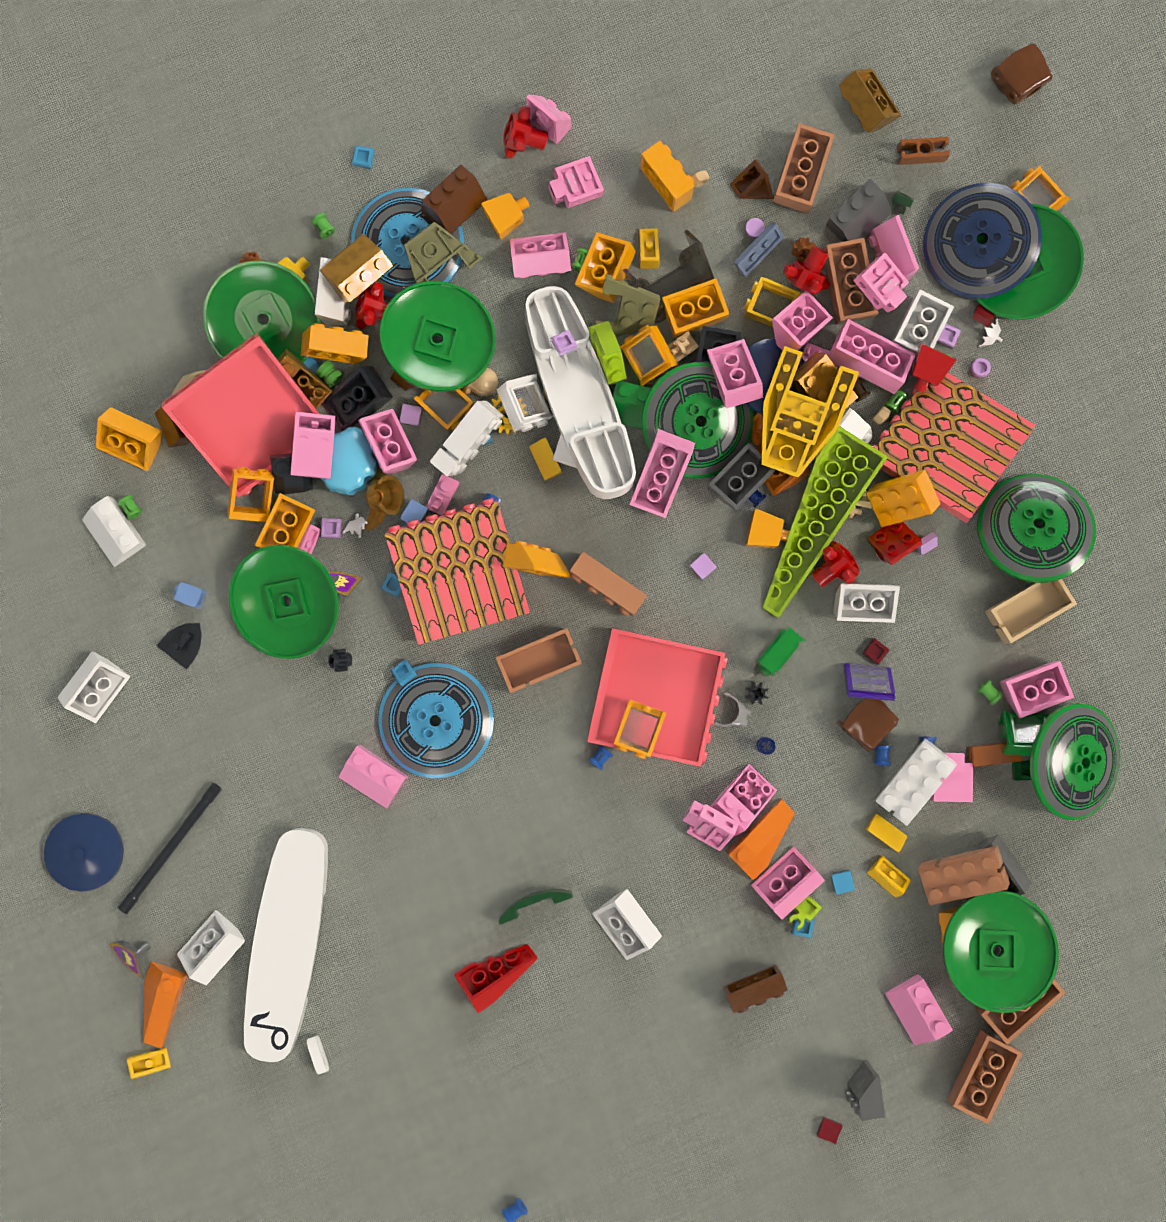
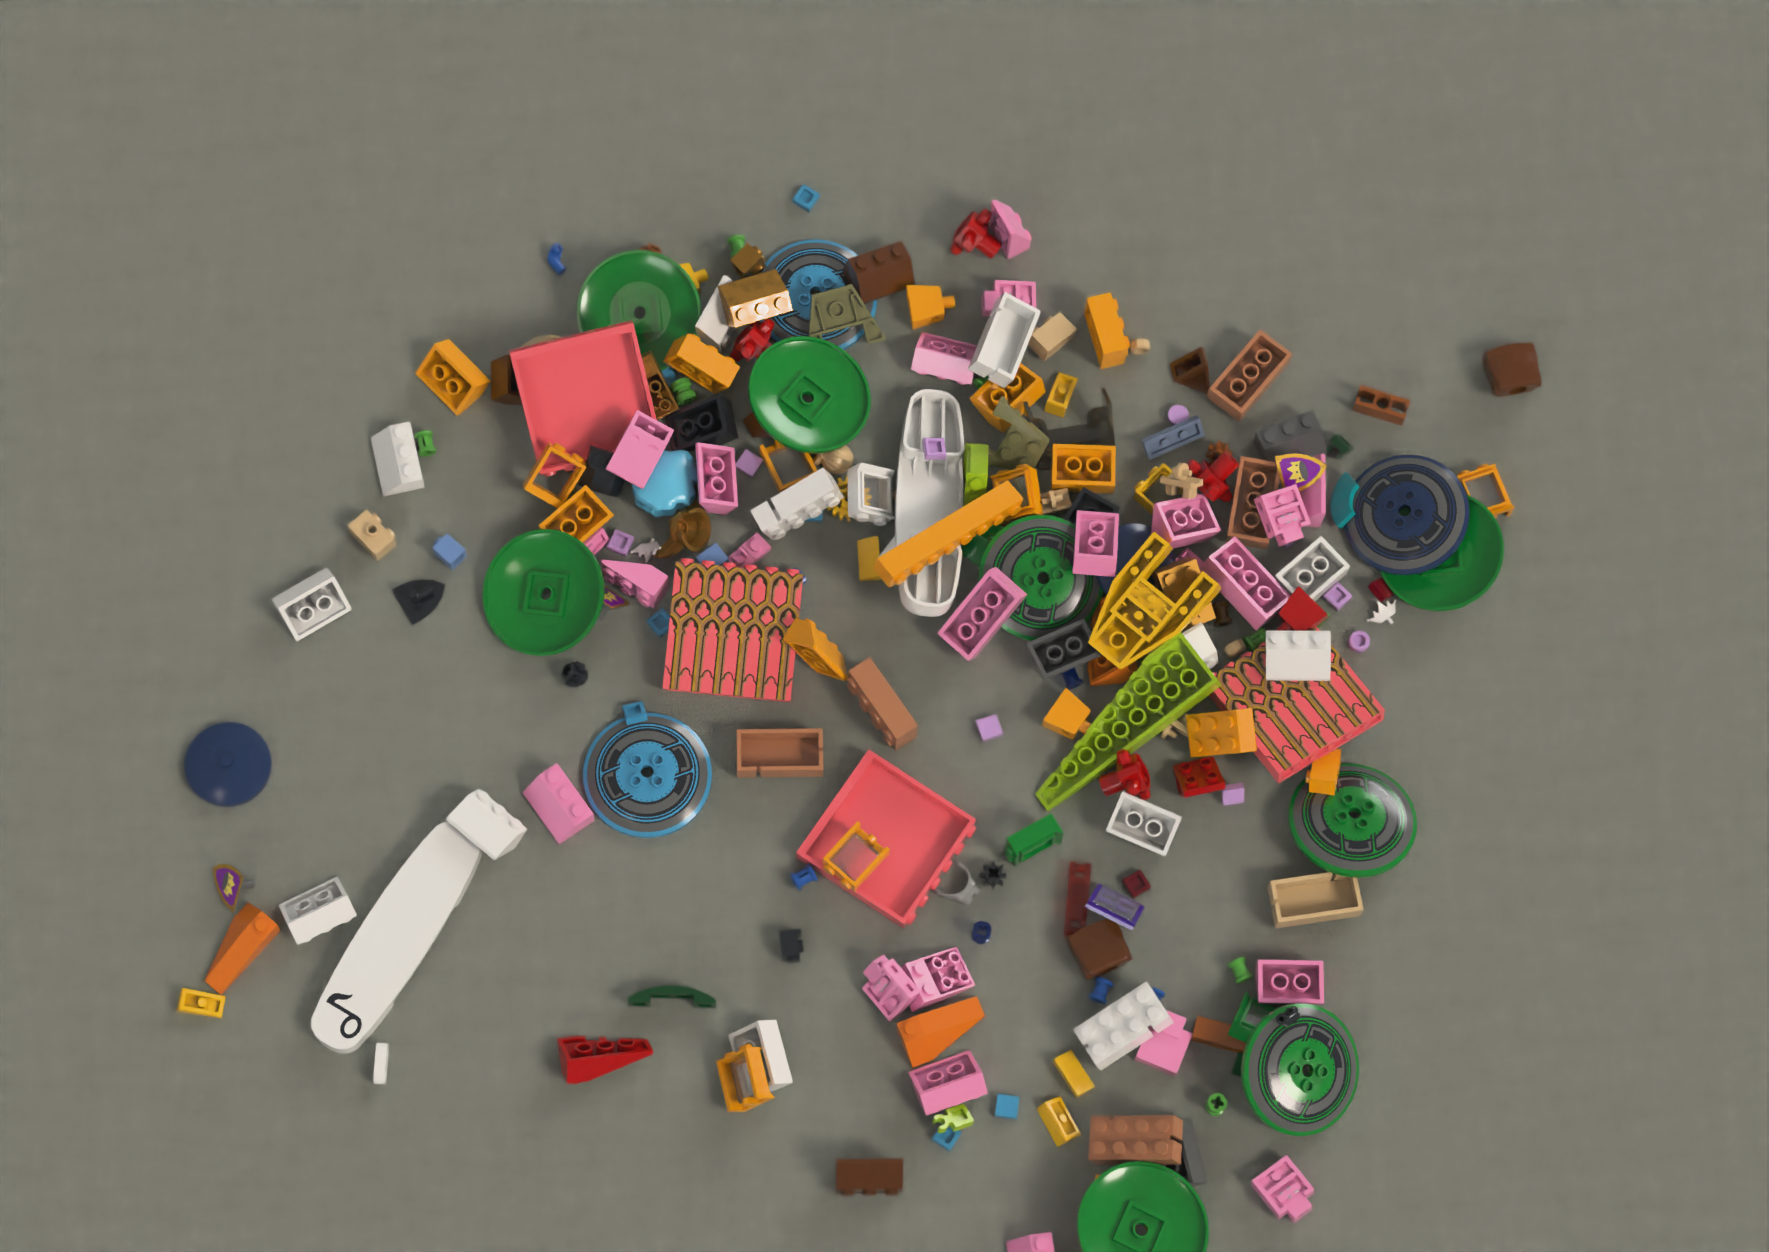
camera: 20 degrees right, 15 degrees down
black piece [118,783,222,914] -> none
pearl gold slope [838,68,902,133] -> none
none -> tan brick [347,509,396,562]
none -> white slope [446,789,527,861]
none -> blue arm [547,243,566,275]
none -> bright pink slope [601,560,669,609]
none -> light orange window [716,1044,775,1112]
none -> pearl gold brick [730,243,766,278]
none -> black brick [779,929,804,964]
none -> light orange brick [873,480,1024,588]
none -> white piece [968,292,1041,388]
none -> tan brick [1028,312,1077,361]
none -> clear red plate [1063,861,1091,937]
none -> tan hips [1160,463,1203,499]
none -> bright green bush [1205,1093,1227,1116]
none -> bright pink piece [1251,1155,1314,1223]
none -> white slope [1265,631,1331,681]
none -> shield [1275,453,1327,491]
none -> black arm [1276,1006,1300,1027]
none -> light orange slope [1305,749,1341,796]
none -> teal tile [1330,472,1360,529]

